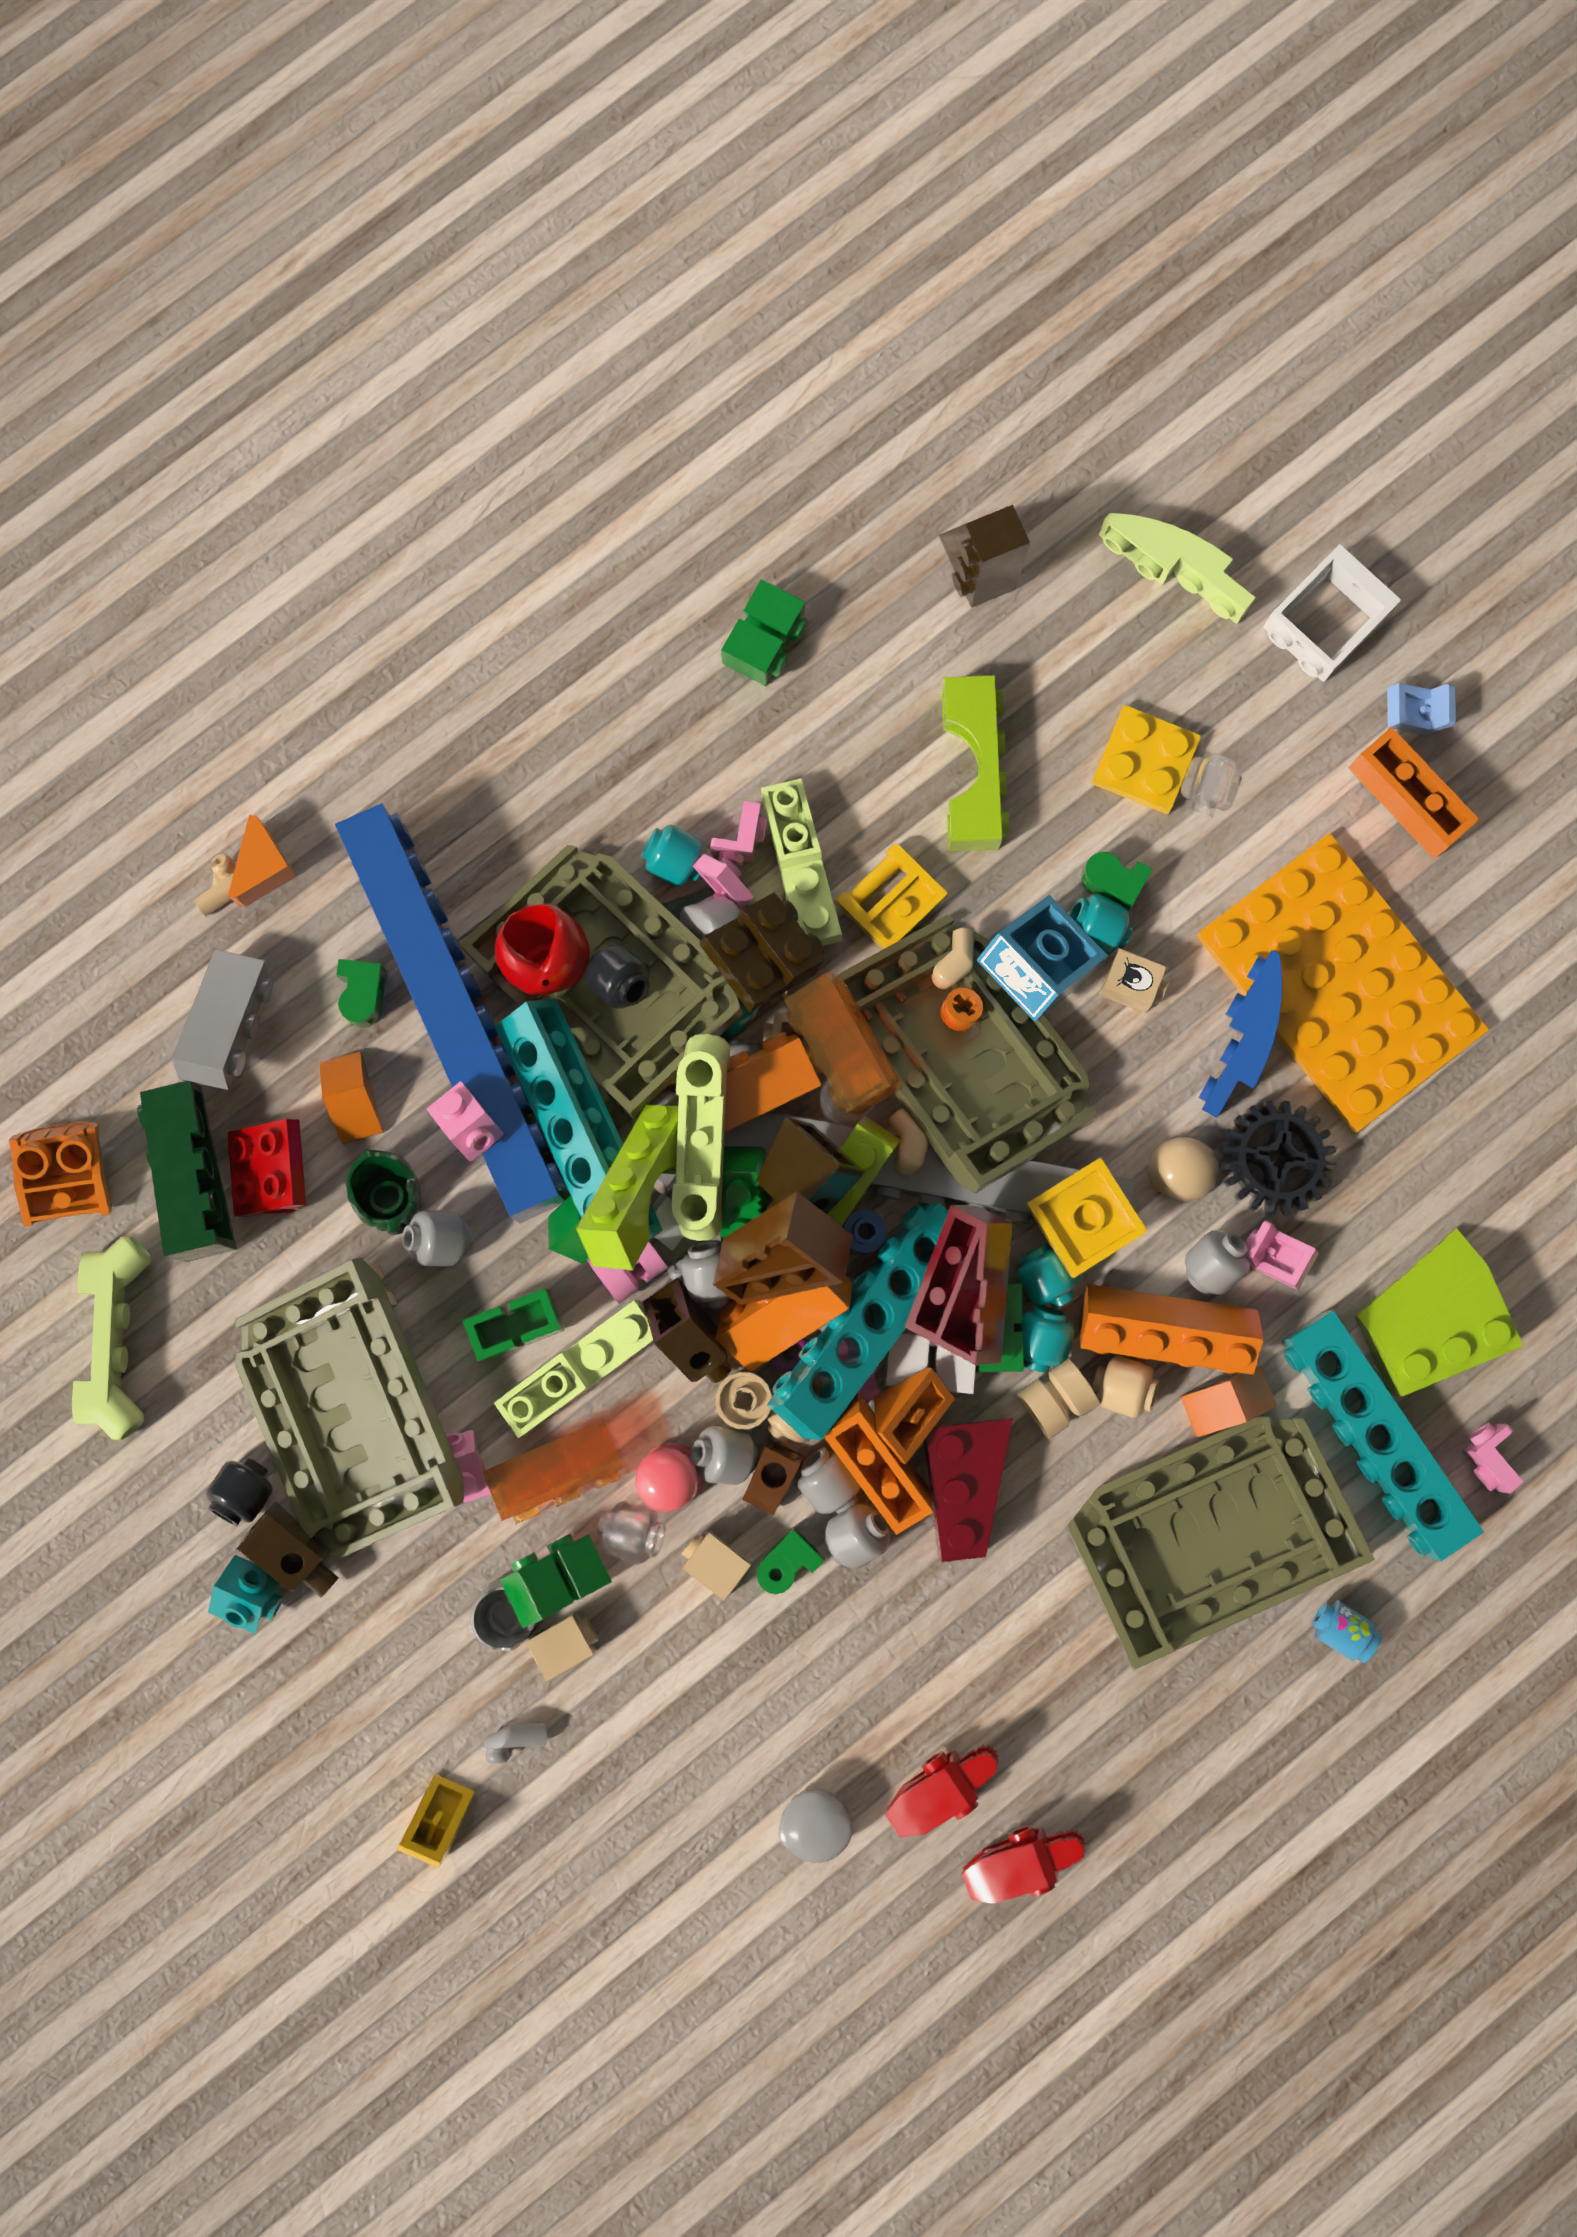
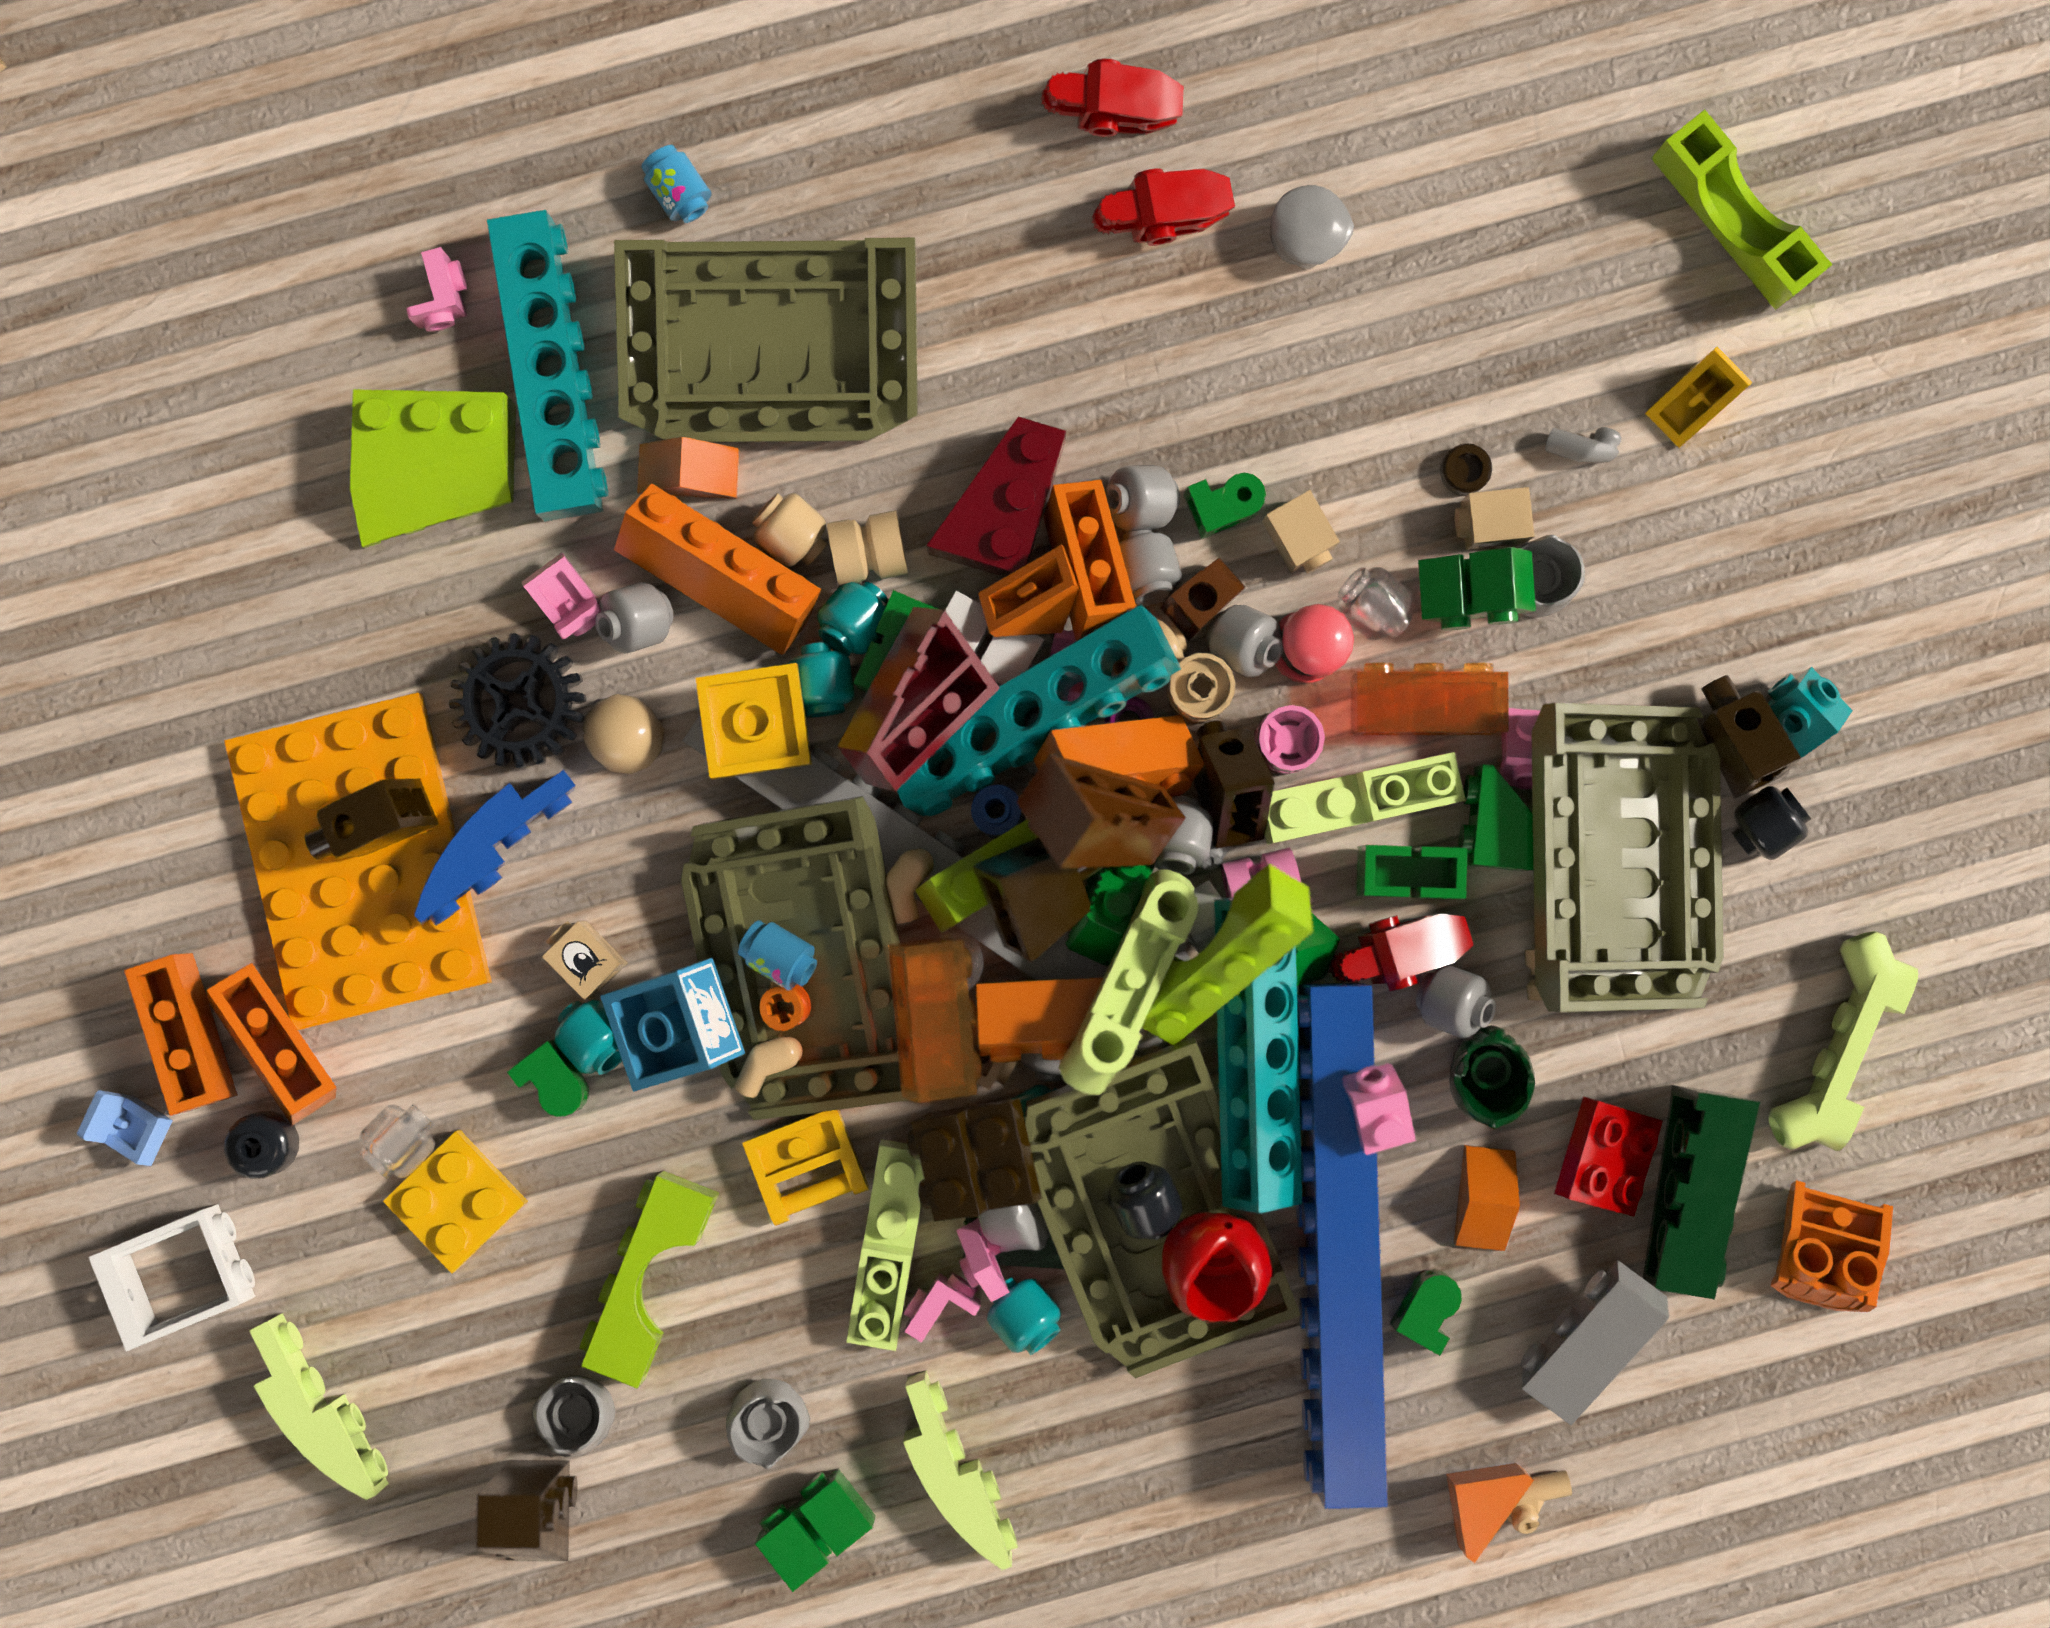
camera: 155 degrees left, 5 degrees up
none -> orange brick [206,963,337,1126]
none -> black head [224,1111,299,1179]
none -> dark brown torso [305,778,439,860]
none -> light grey hair [532,1376,615,1457]
none -> light grey hair [726,1379,810,1469]
none -> dark azure brick [738,920,817,990]
none -> yellowish green slope [903,1371,1018,1570]
none -> bright pink wheel [1253,705,1325,775]
none -> hinge [1329,914,1474,991]
none -> dark brown tile [1440,443,1492,496]
none -> green slope [1458,764,1534,871]
none -> lime arch [1651,109,1833,310]

